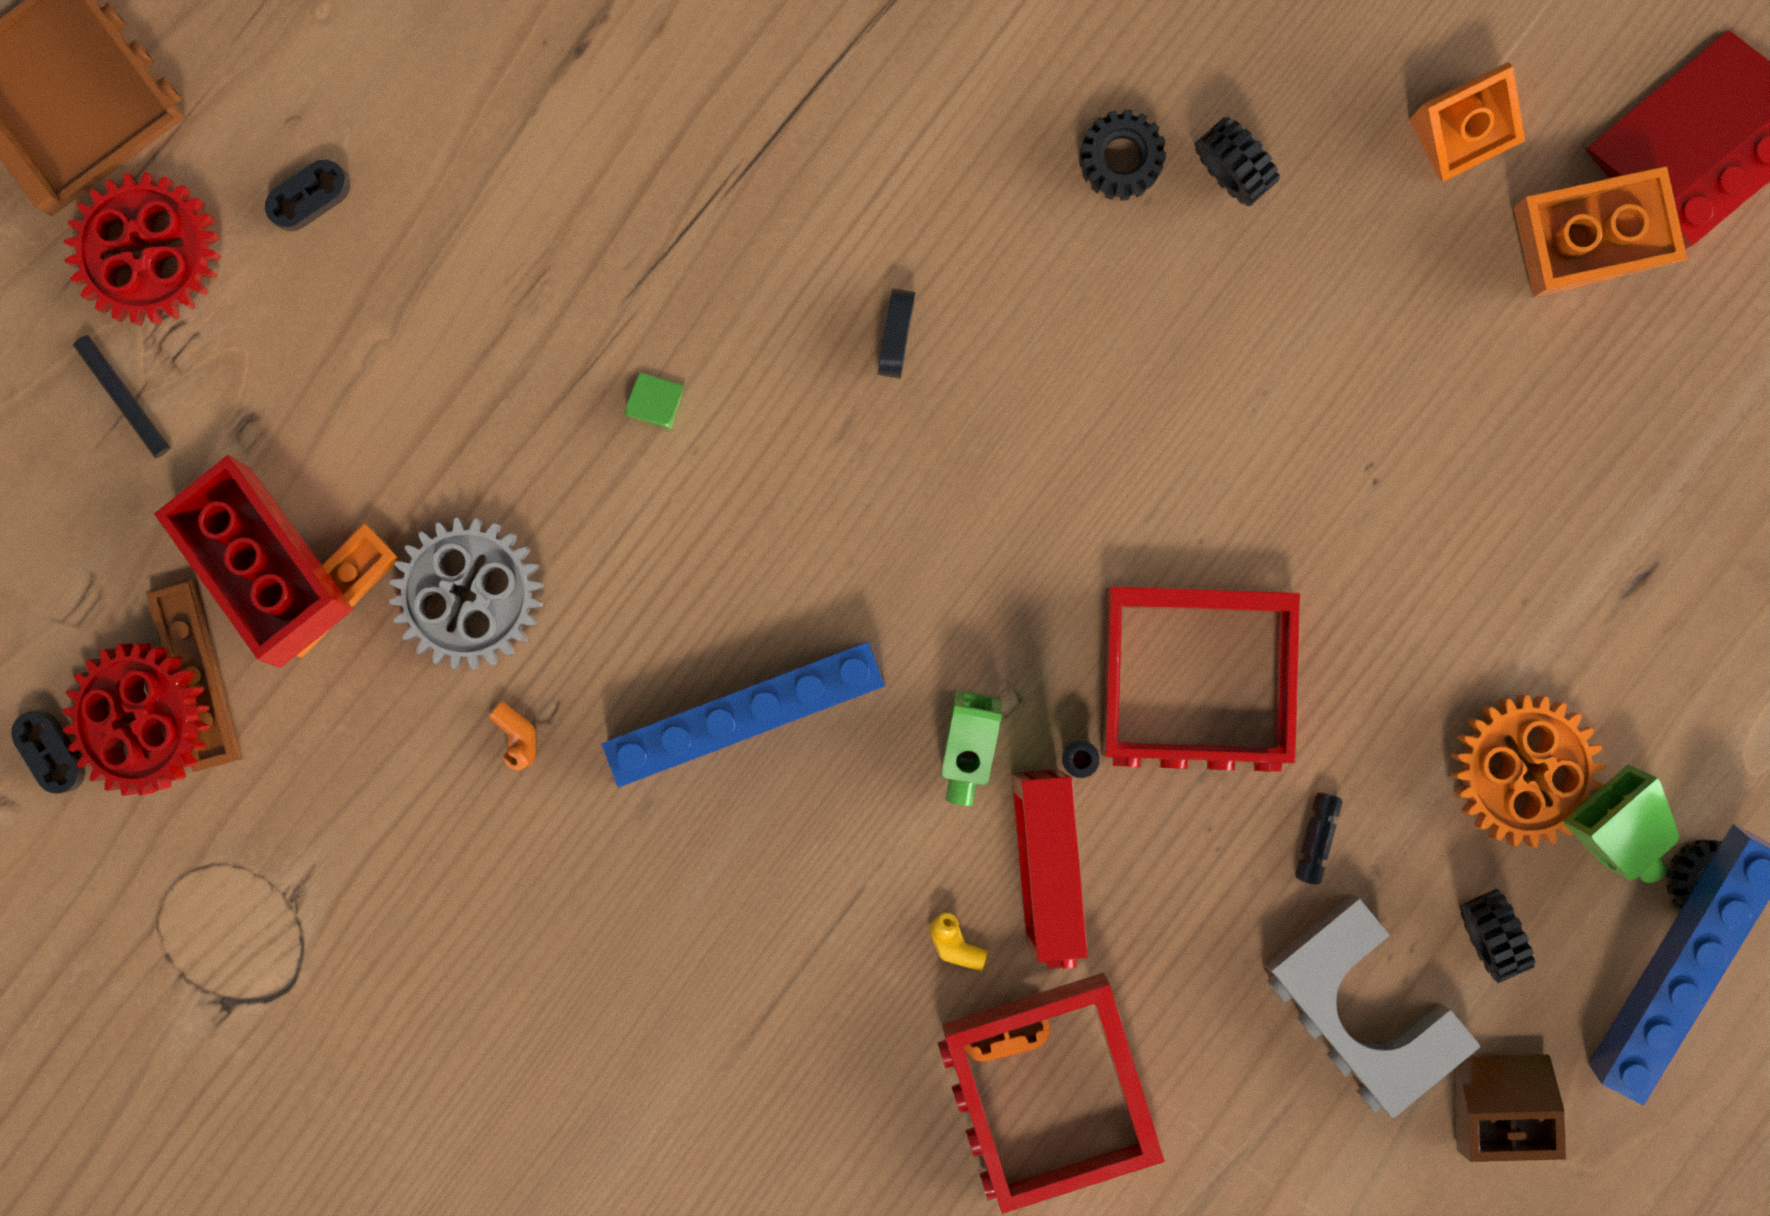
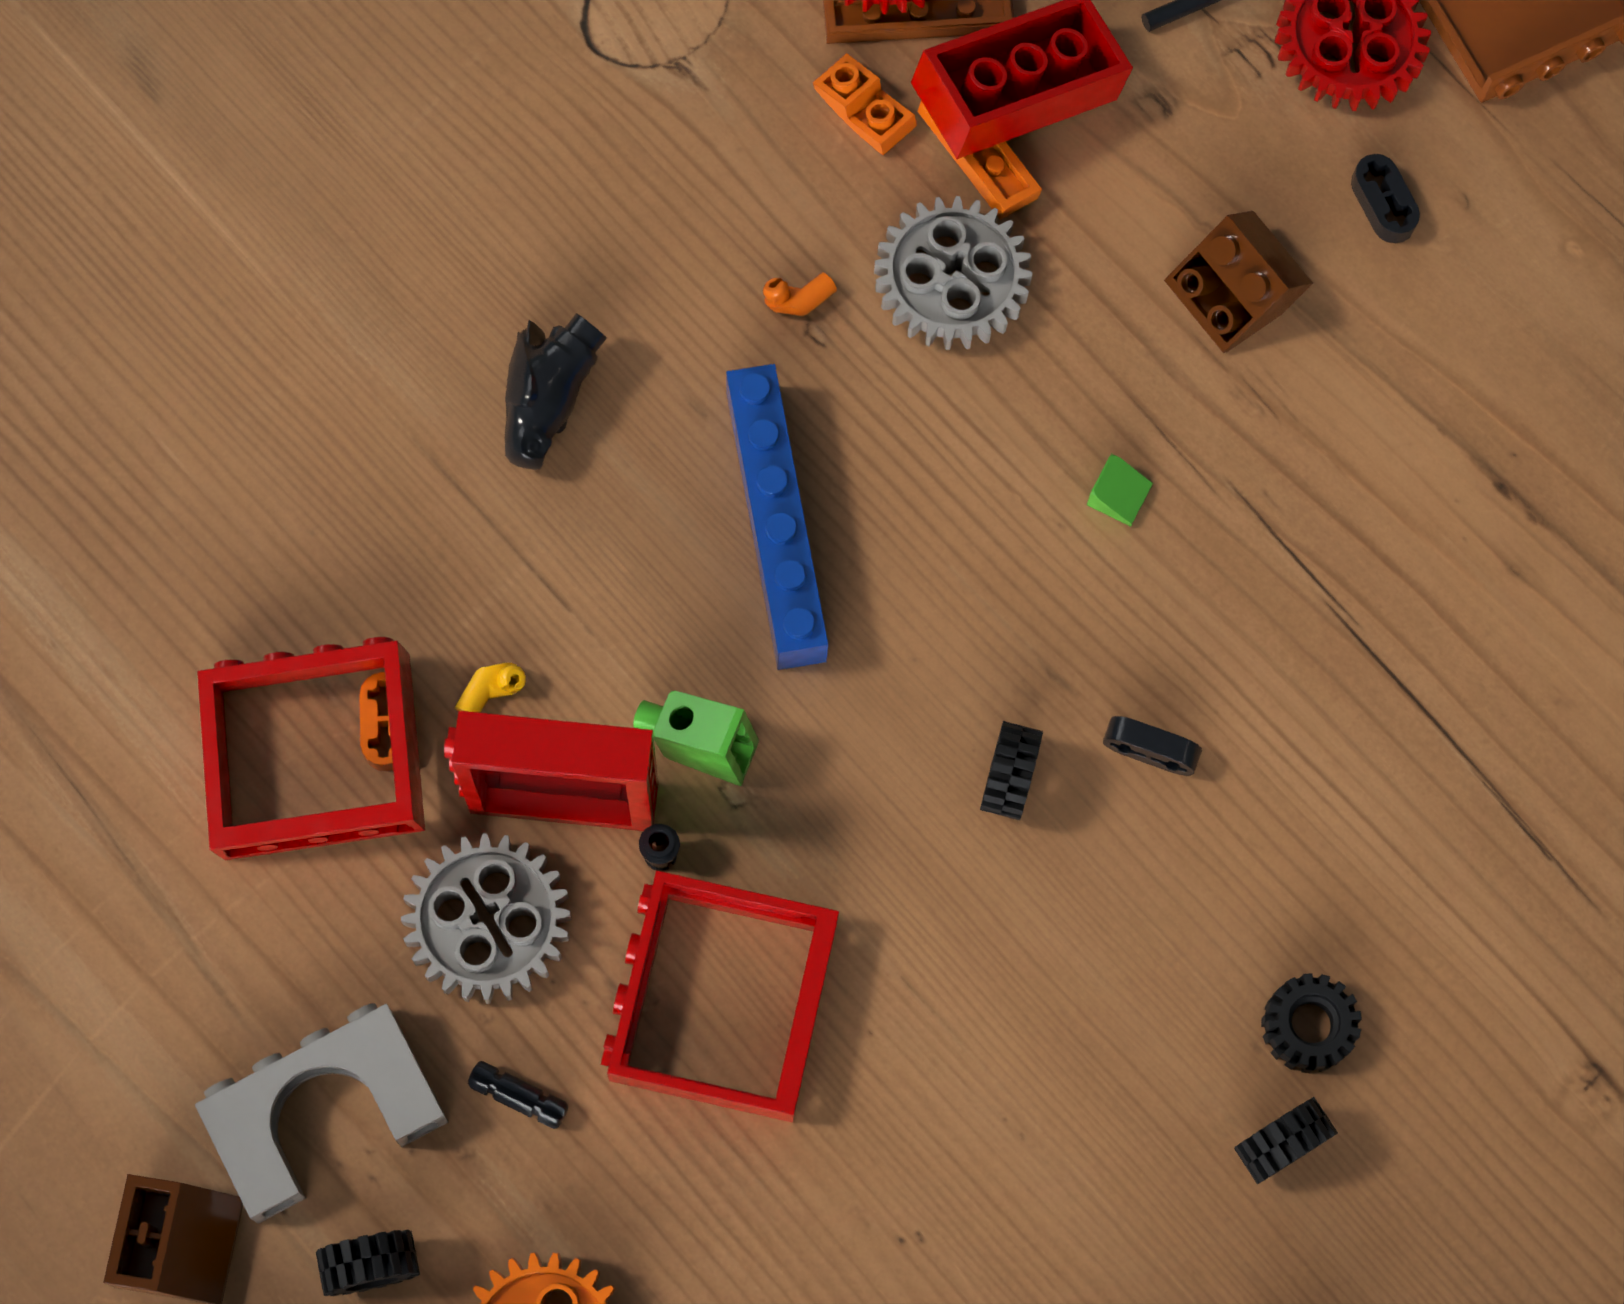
camera: 95 degrees right, 15 degrees down
none -> light grey gear [401,833,572,1004]
none -> black animal [505,313,607,470]
none -> orange slope [813,53,917,155]
none -> black tyre [980,721,1043,820]
none -> reddish brown slope [1164,211,1313,353]

